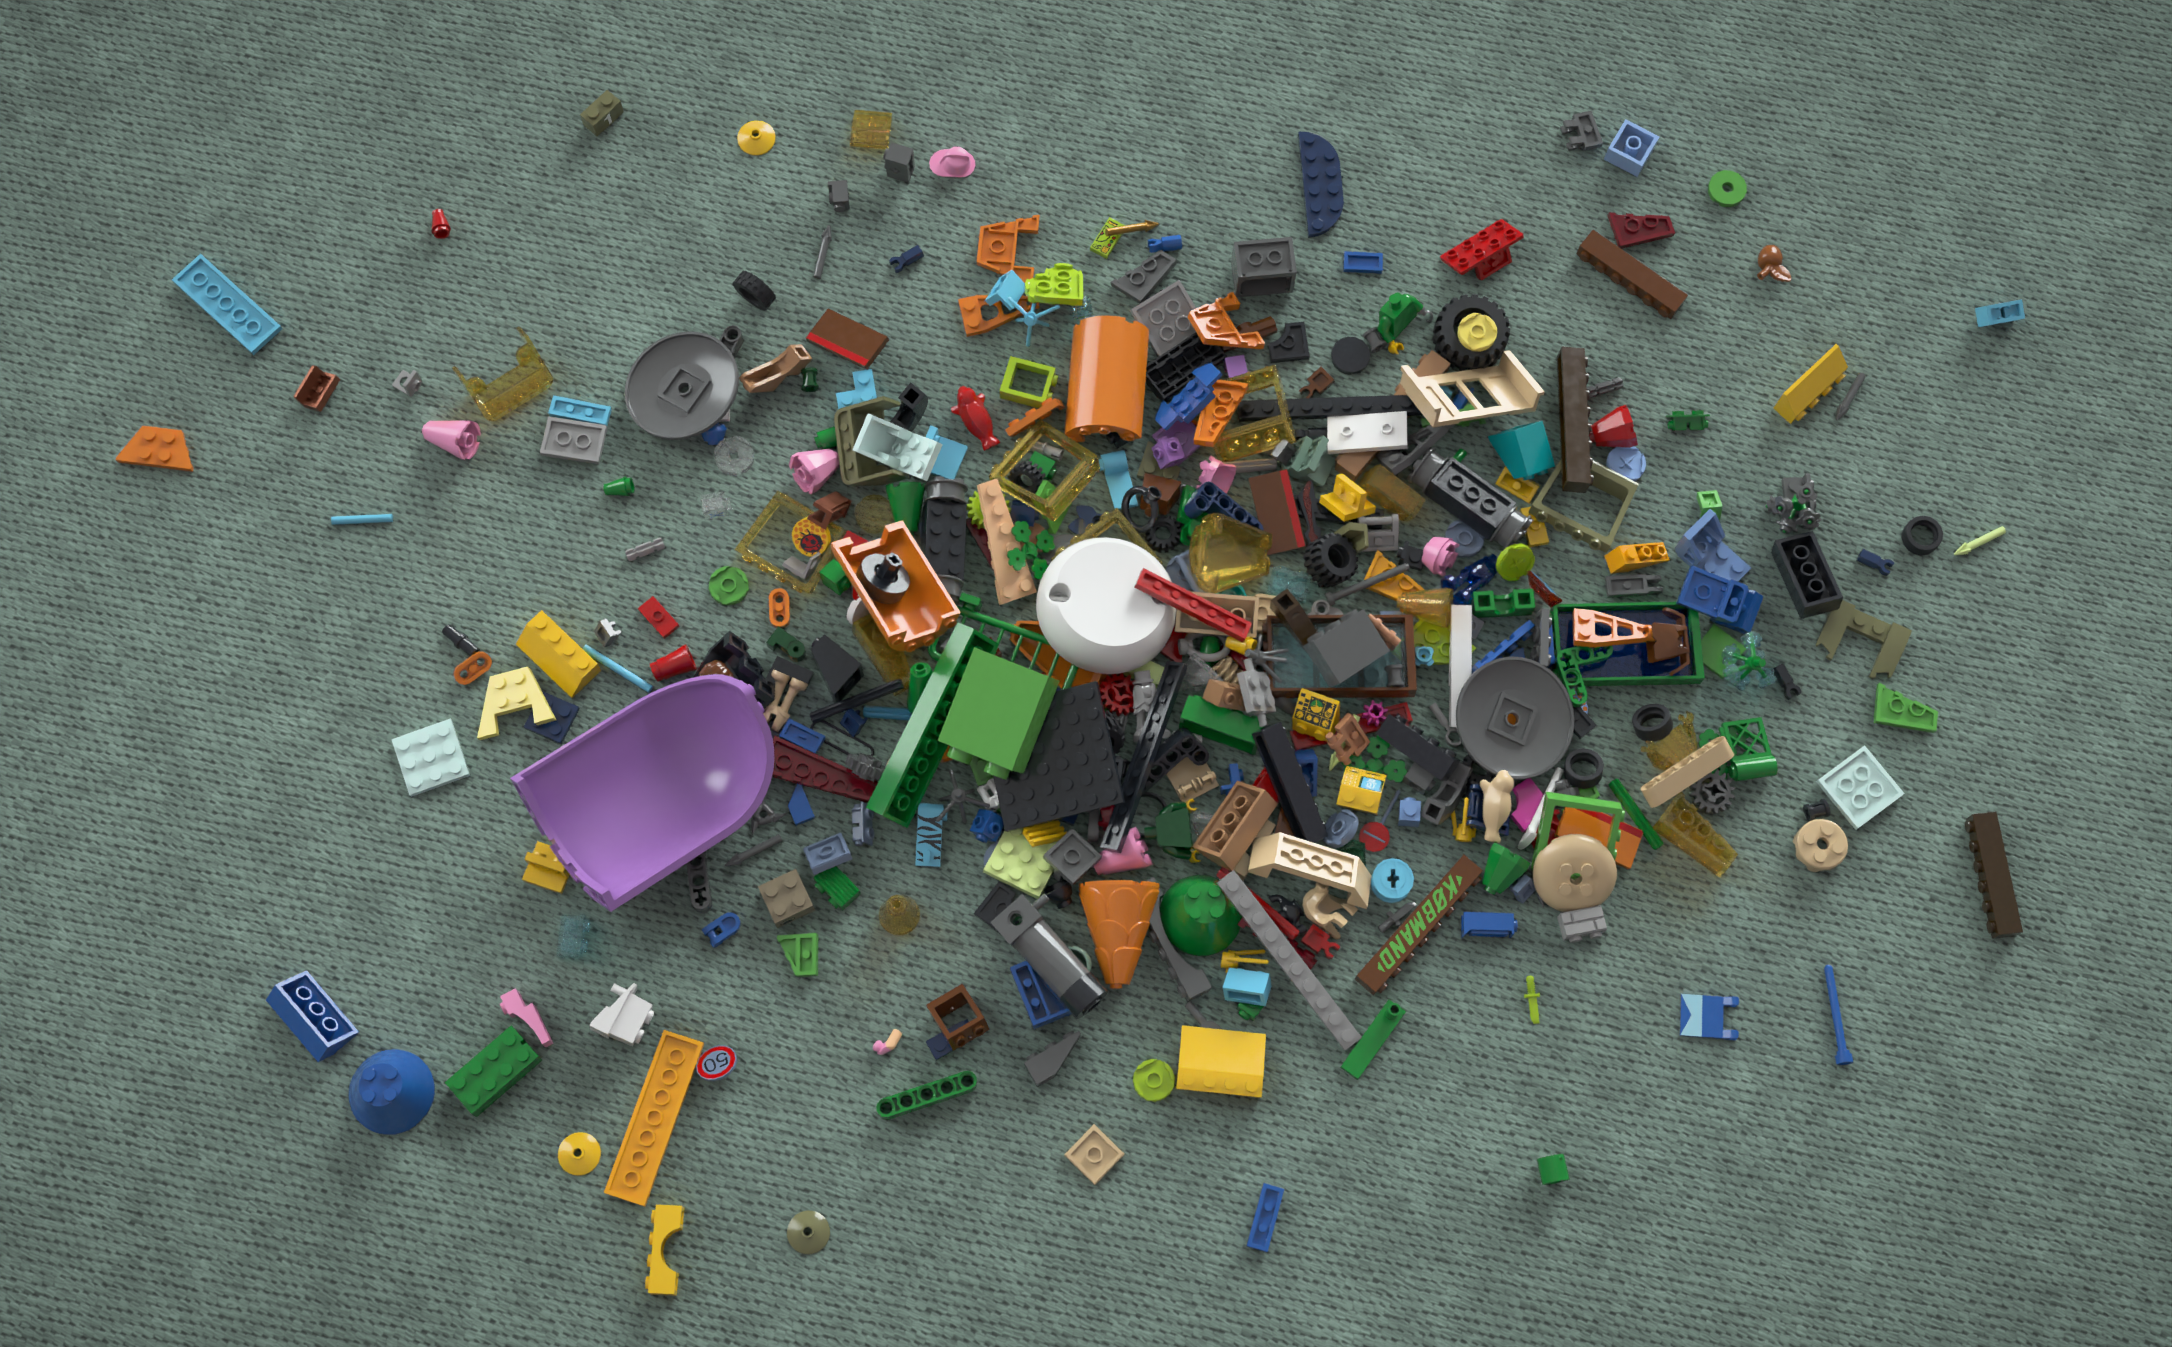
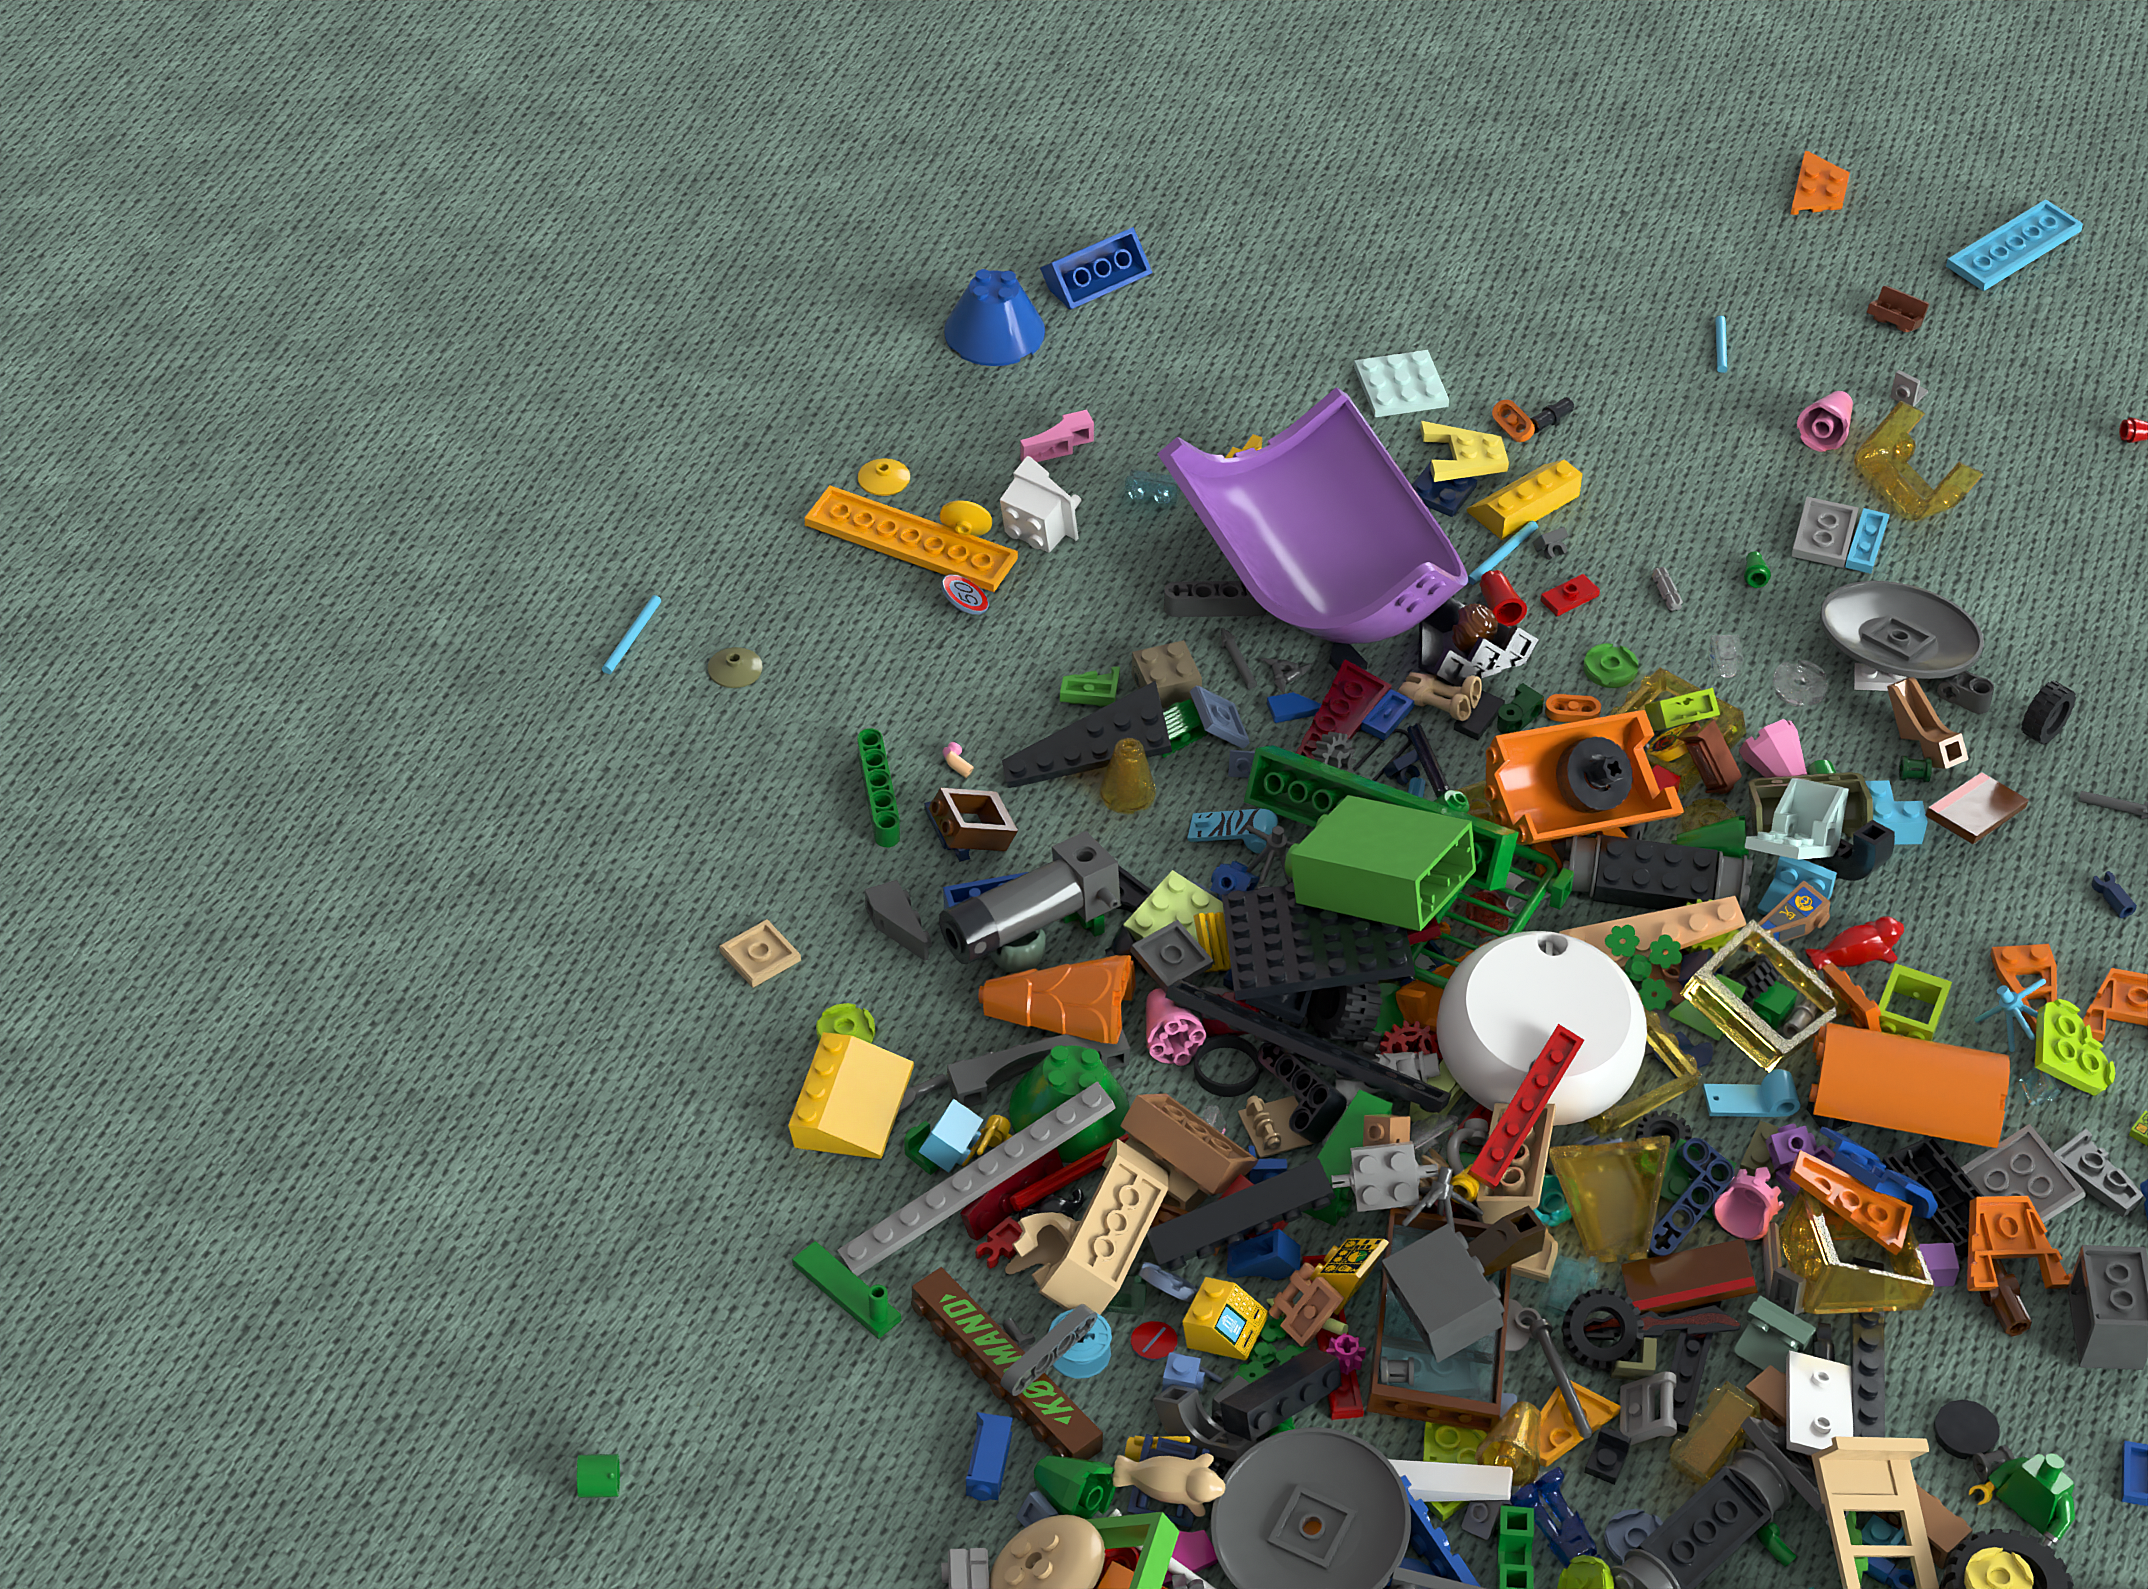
camera: 100 degrees right, 25 degrees down
green piece [445,1025,542,1117] -> none
yellow arch [645,1205,684,1296] -> none
blue cone [701,423,727,445] -> none
blue plate [702,913,741,948] -> none
black slope [811,634,864,703] -> none
medium azure panel [985,270,1025,311] -> none
black piece [1121,486,1162,534] -> none
reddish brown torso [1140,473,1181,517] -> none
dark green torso [1144,799,1201,863] -> none
blue plate [1246,1183,1284,1253] -> none
black tile [1268,322,1310,363] -> none
reddish brown plate [1299,366,1335,398] -> none
yellow bracket [1319,474,1376,521] -> none
nougat plate [1368,614,1402,652] -> none
medium azure plate [1415,646,1434,666] -> none
bright pink cone [1422,537,1459,576] -> none
lime piece [1524,975,1540,1024] -> none
none -> medium azure bar [602,595,661,674]
none -> yellow dish [939,501,992,536]
none -> dark grey beam [1000,1304,1097,1396]
none -> black wing [1002,681,1172,788]
none -> lime window [1644,688,1720,731]
none -> slope [1743,881,1830,952]

